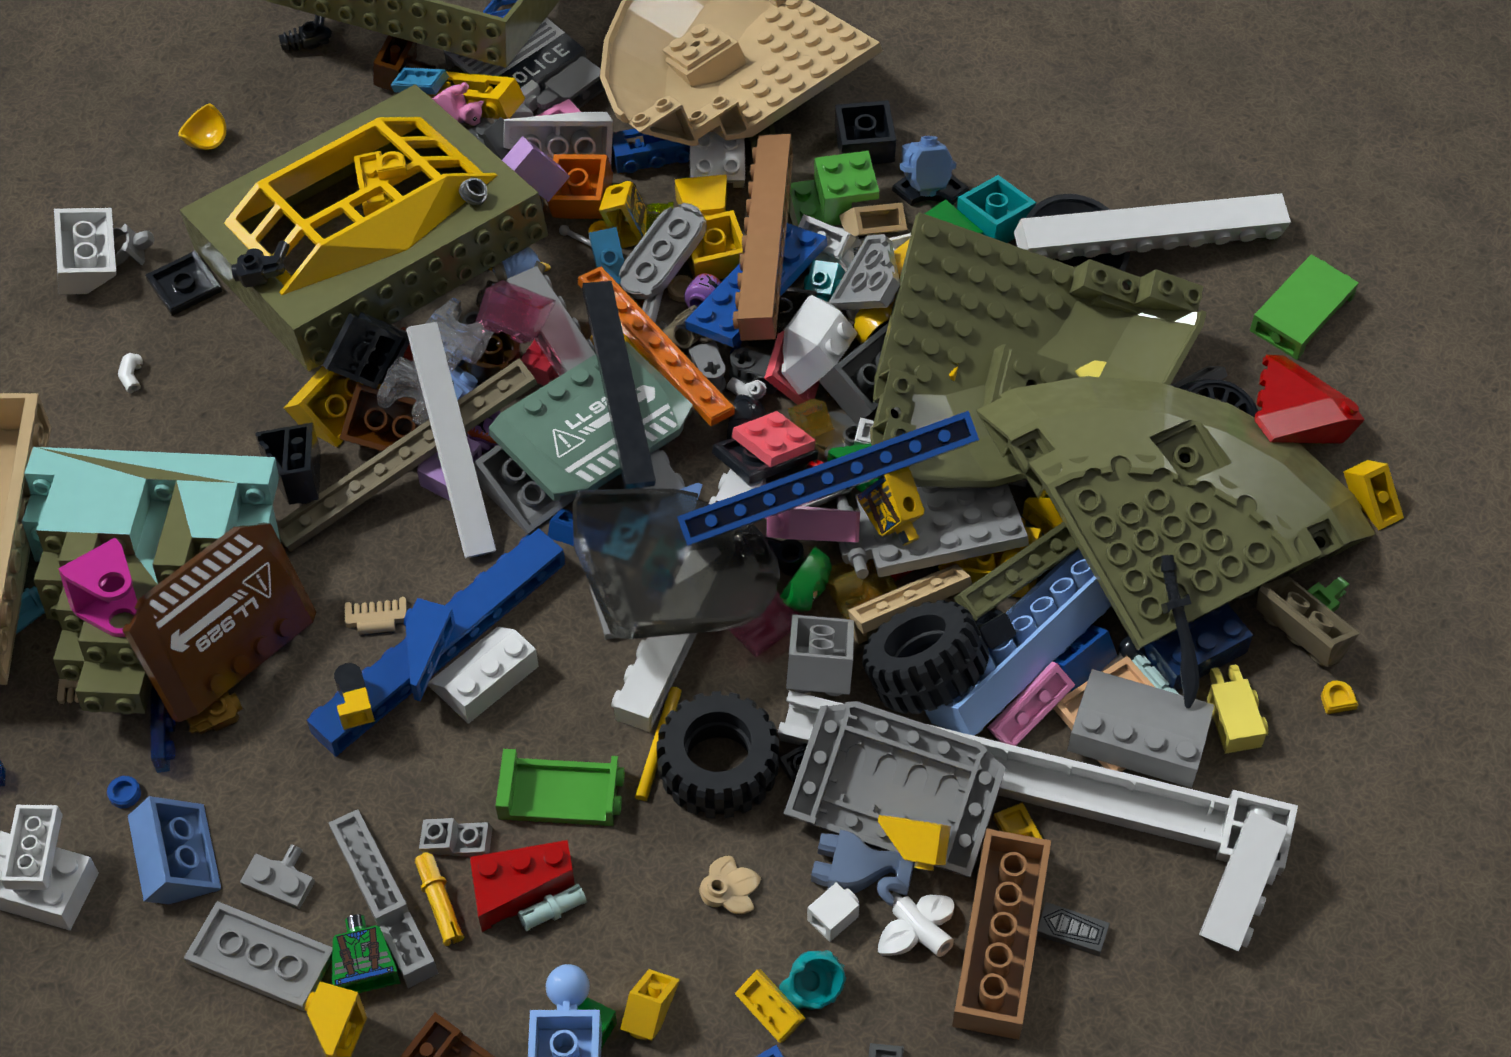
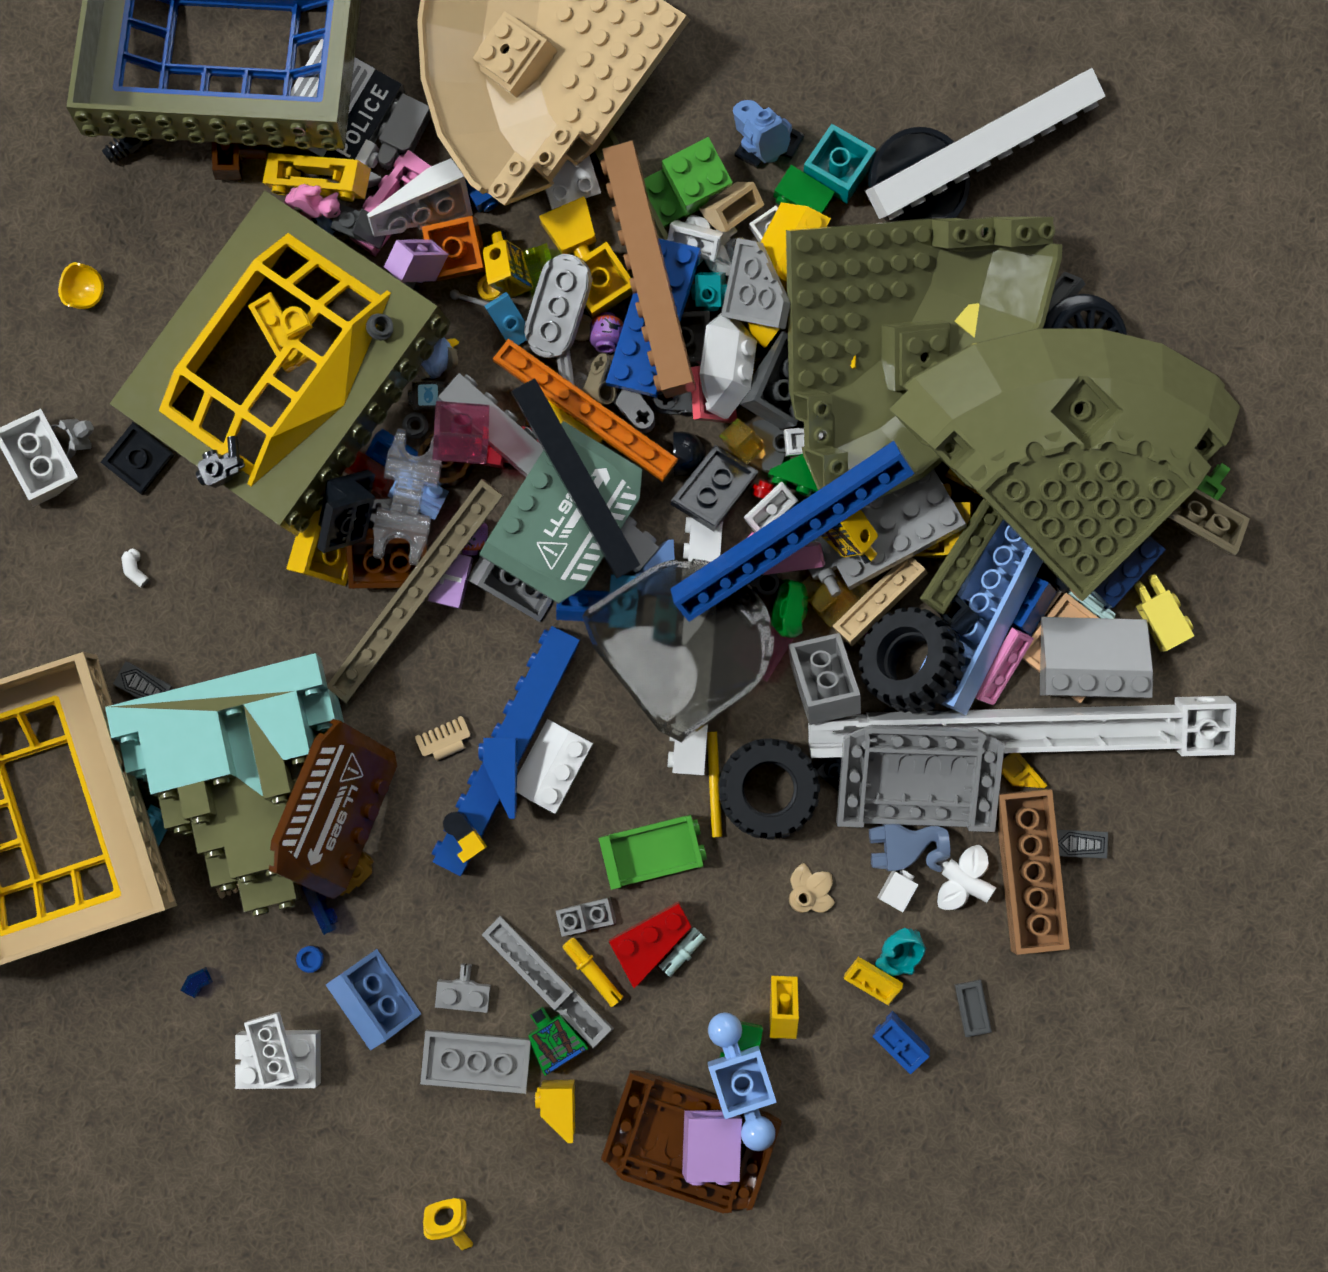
camera: 20 degrees left, 30 degrees up
dark pink hose [58,538,138,637] -> none
black wedge [255,422,321,505] -> none
dark azure plate [391,68,449,95] -> none
white tile [406,322,496,559] -> none
white arm [726,377,766,400] -> none
coral plate [732,411,816,467] -> none
black brick [835,100,896,164] -> none
yellow slope [878,815,951,871] -> none
black sword [1160,555,1199,708] -> none
white brick [1199,811,1291,951] -> none
bright green panel [1250,254,1359,360] -> none
red slope [1254,355,1365,444] -> none
yellow tile [1321,681,1358,714] -> none
yellow slope [1343,460,1404,530] -> none

